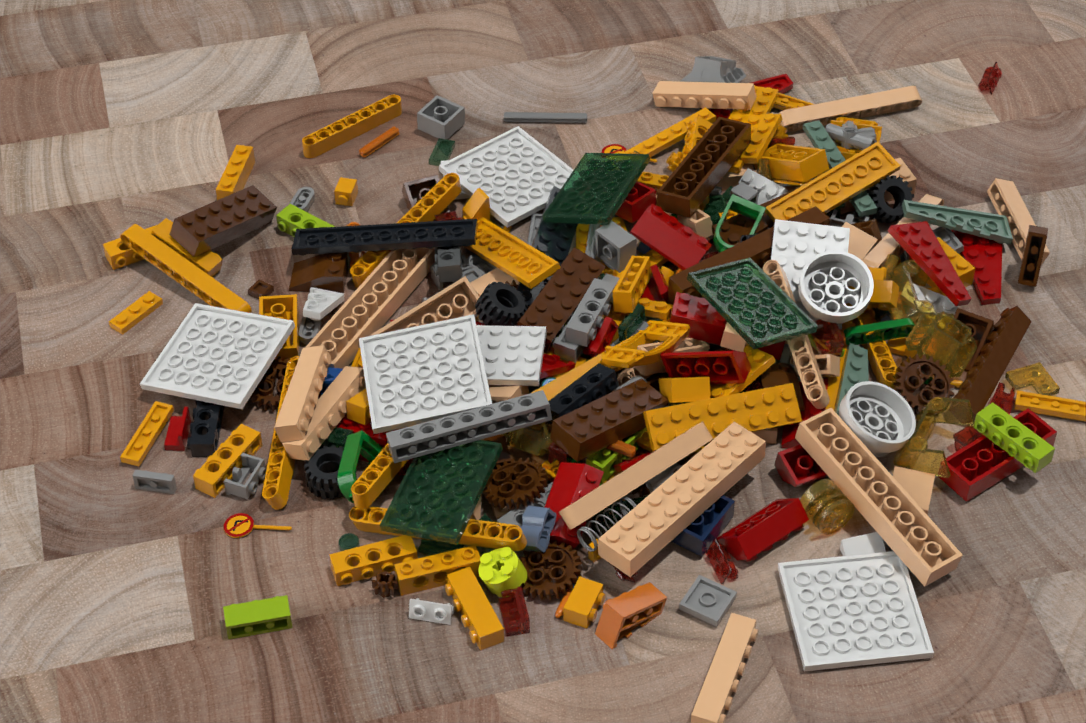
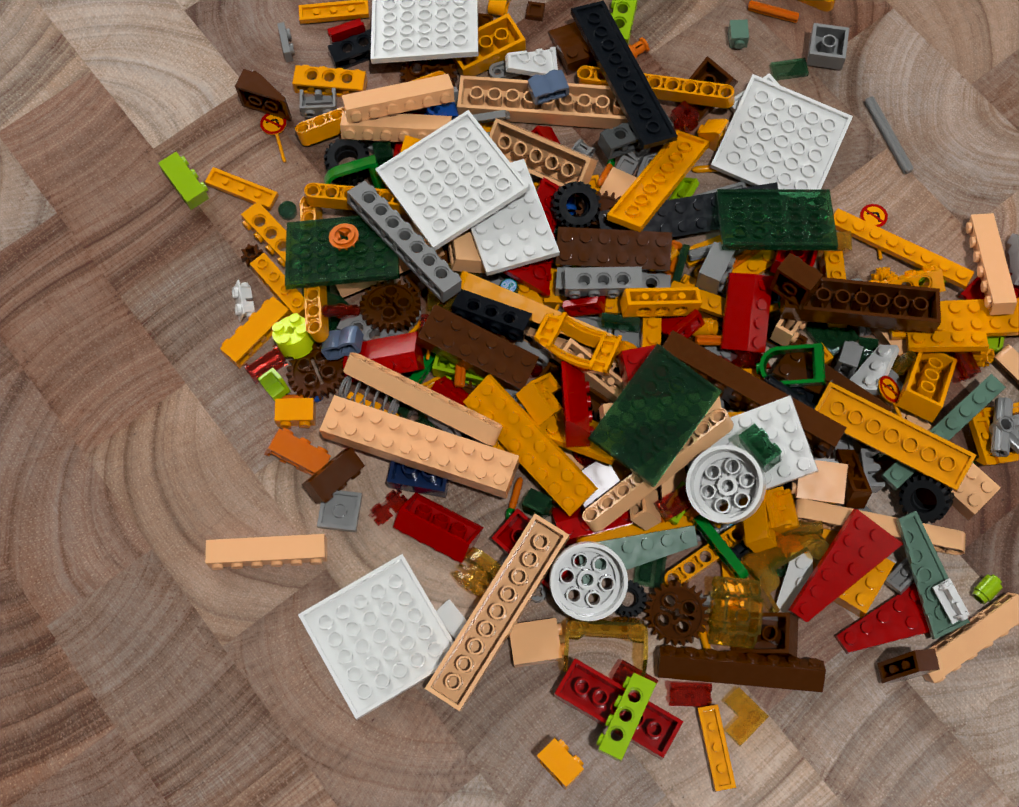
camera: 70 degrees right, 25 degrees up
light orange brick [334,177,358,207] -> none
none -> light orange plate [205,167,279,211]
none -> reddish brown slope [235,69,292,121]
none -> lime panel [258,367,291,401]
none -> reddish brown brick [302,447,365,503]
none -> clear red pin [322,303,360,318]
none -> orange gear [329,223,359,251]
none -> light grey tile [473,110,510,124]
none -> orange piece [505,477,523,520]
none -> clear green brick [522,488,554,519]
none -> sand blue brick [528,69,569,105]
none -> light orange brick [536,738,584,790]
none -> sand green brick [728,19,749,49]
none -> clear green brick [738,423,782,473]
none -> reddish brown brick [769,253,823,310]
none -> white hinge [932,578,970,624]
none -> lime brick [972,574,1003,605]

